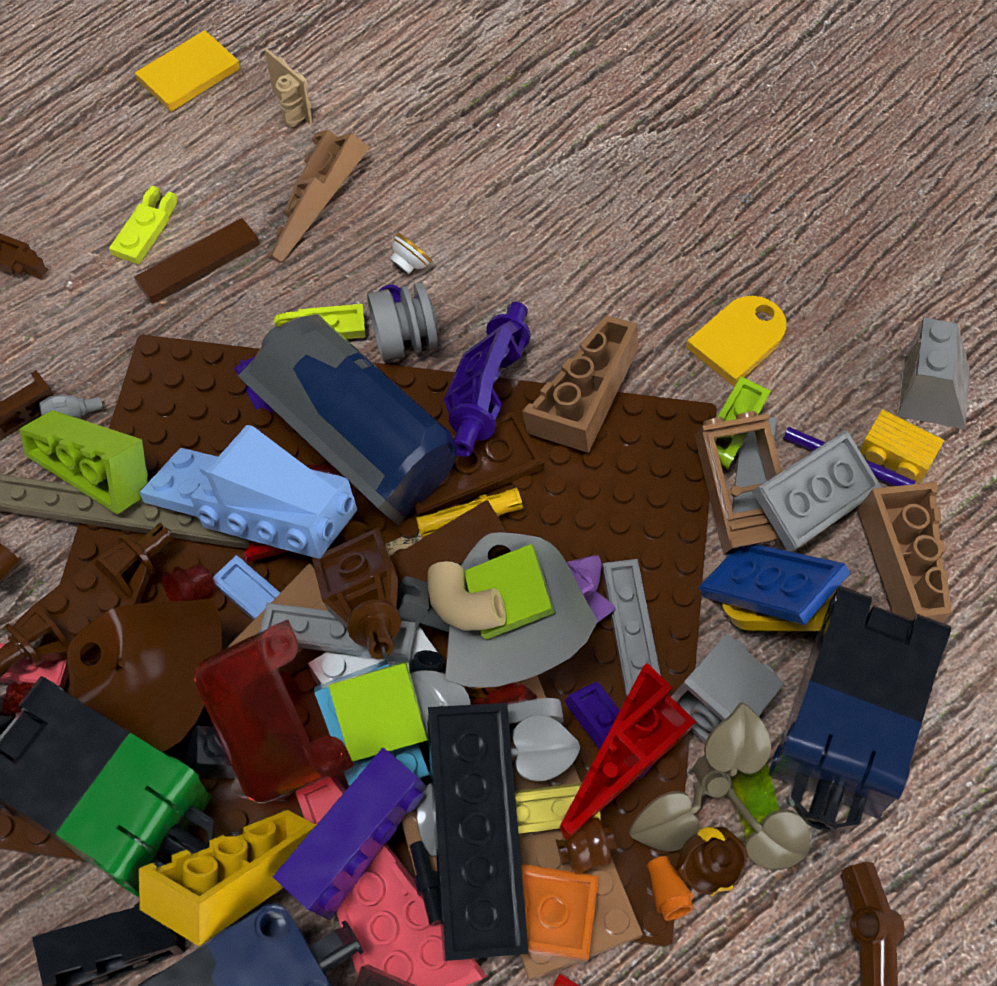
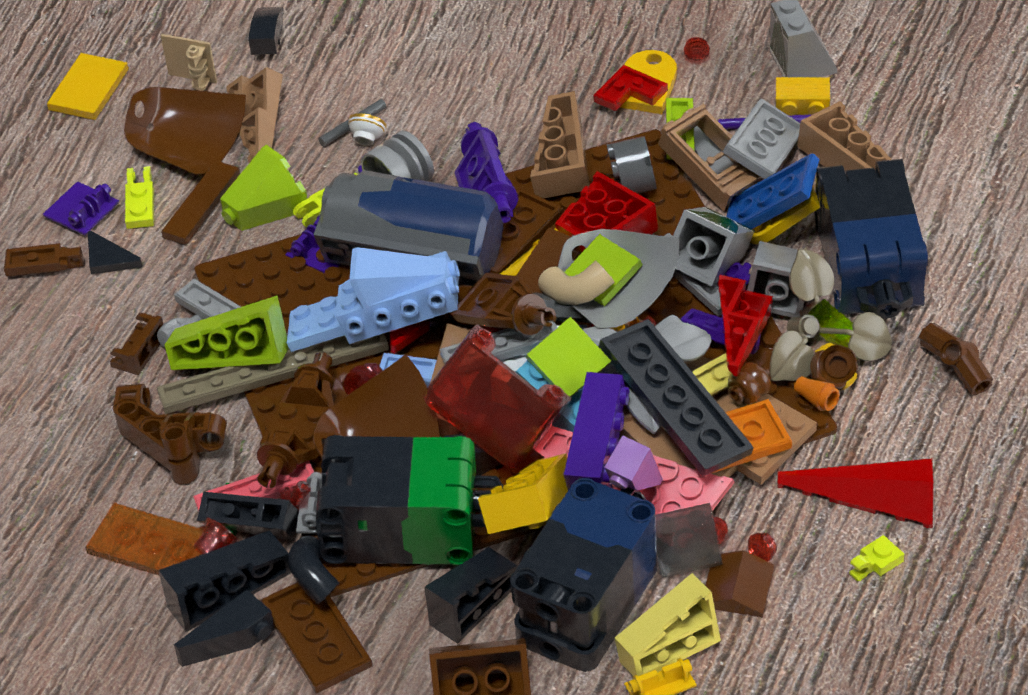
camera: 25 degrees left, 15 degrees down
black bar [410,841,441,926] -> none
none -> dark purple hinge [43,181,119,236]
none -> black tile [88,231,142,274]
none -> reddish brown piece [124,87,246,174]
none -> light grey tile [174,279,241,319]
none -> lime slope [220,145,307,231]
none -> black slope [248,7,284,55]
none -> dark grey bar [318,99,387,147]
none -> red wedge [555,171,658,252]
none -> red tile [593,65,668,111]
none -> medium lavender slope [604,435,663,491]
none -> dark grey brick [607,136,657,194]
none -> light grey slope [672,207,755,286]
none -> clear red plate [684,37,710,61]
none -> dark purple plate [725,262,751,285]

